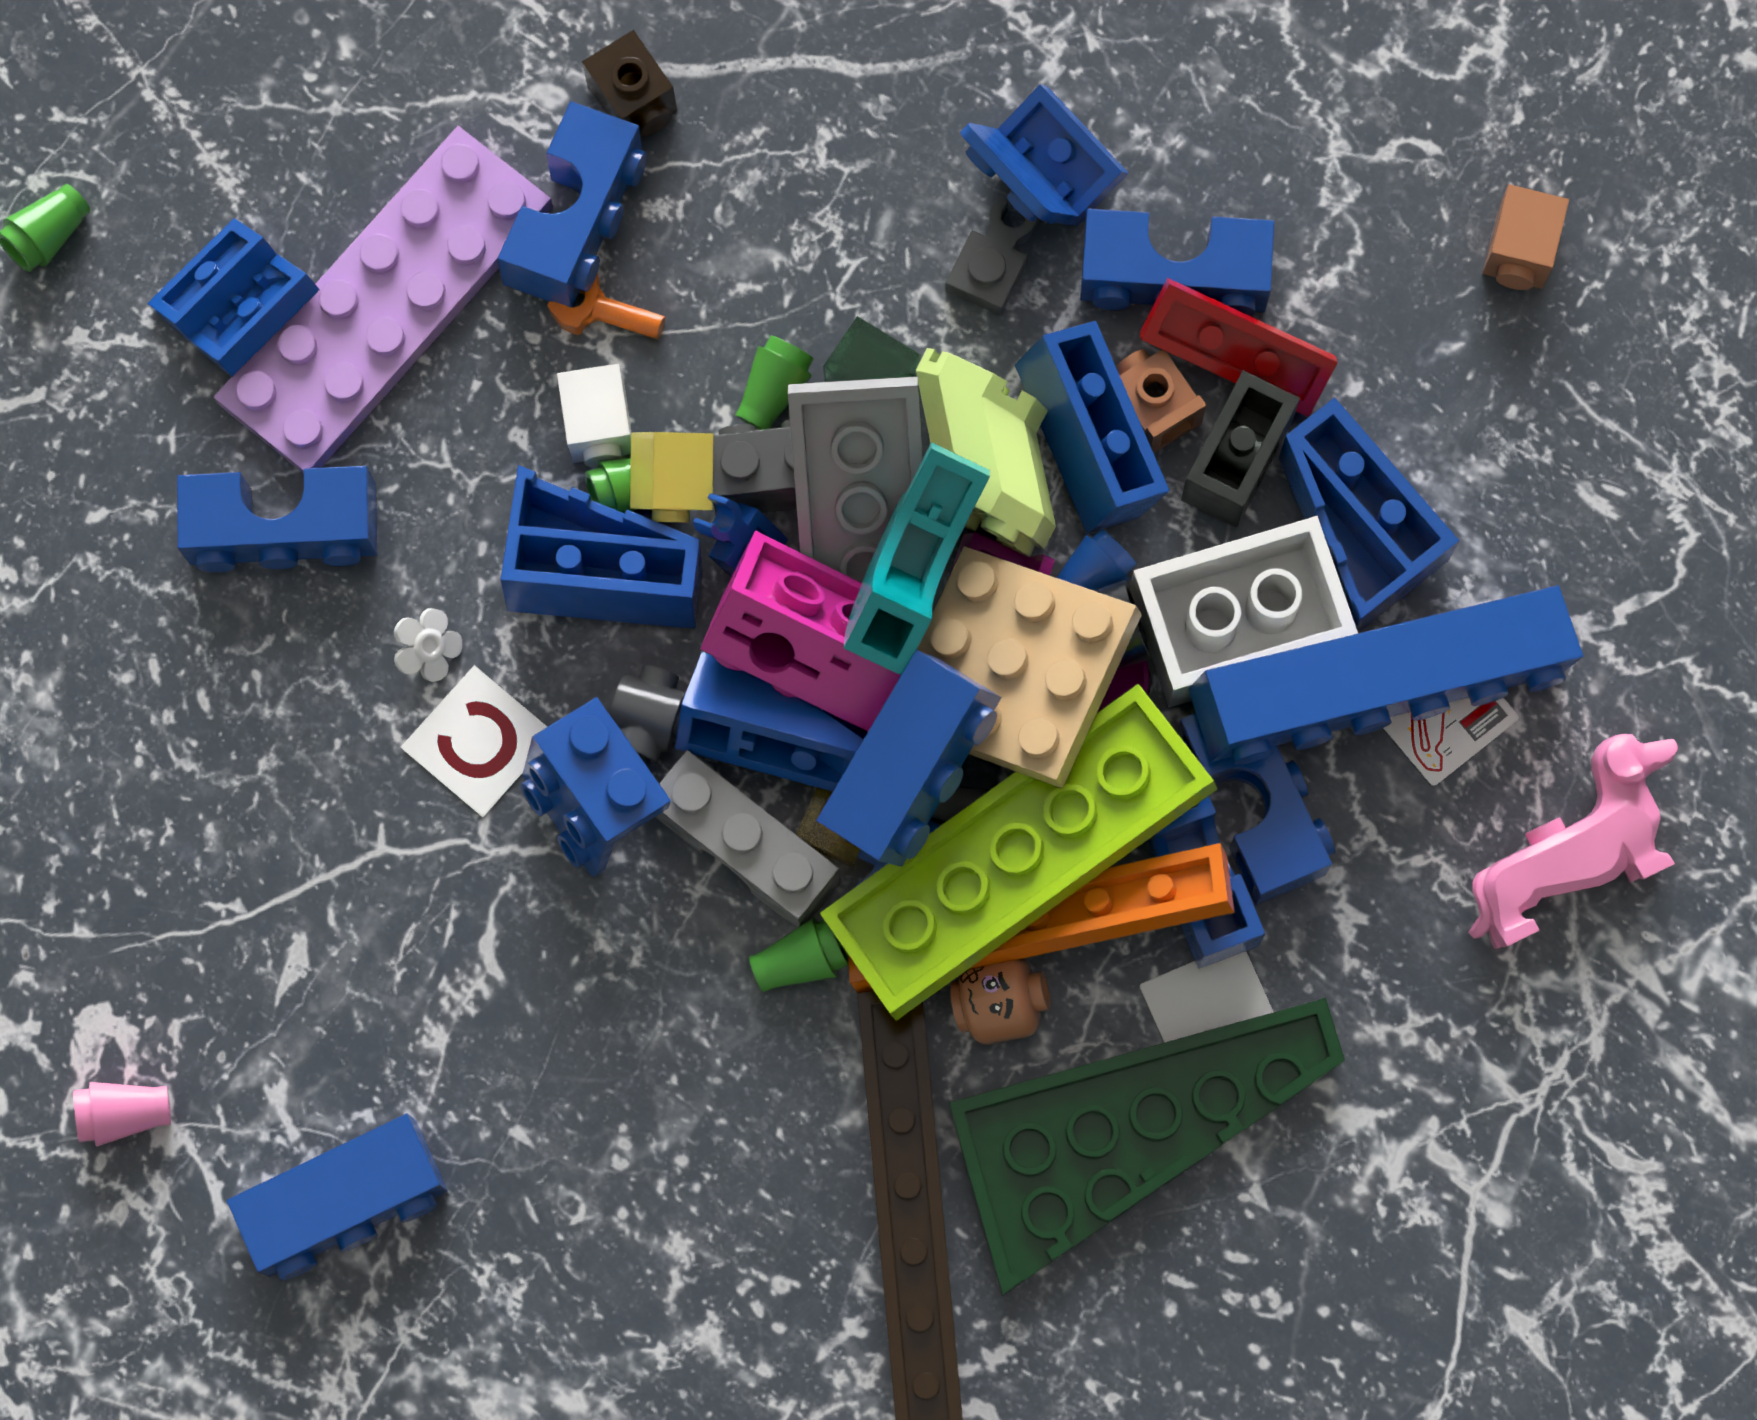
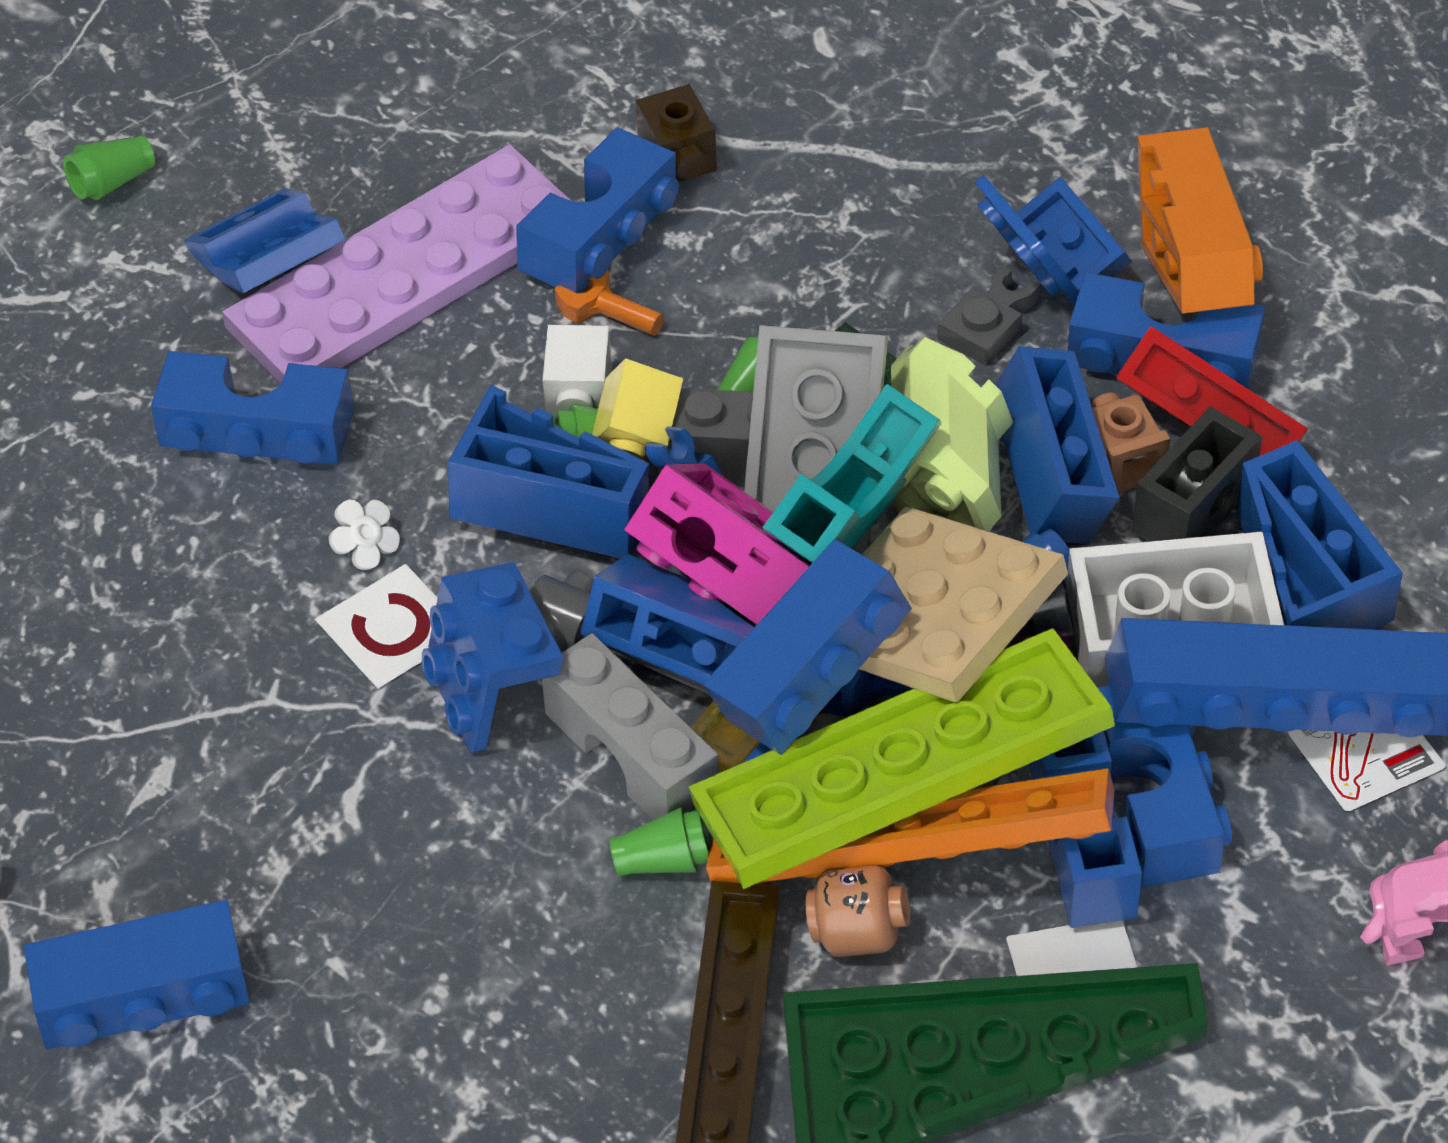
camera: 10 degrees right, 25 degrees down
none -> orange wedge [1138,127,1263,314]

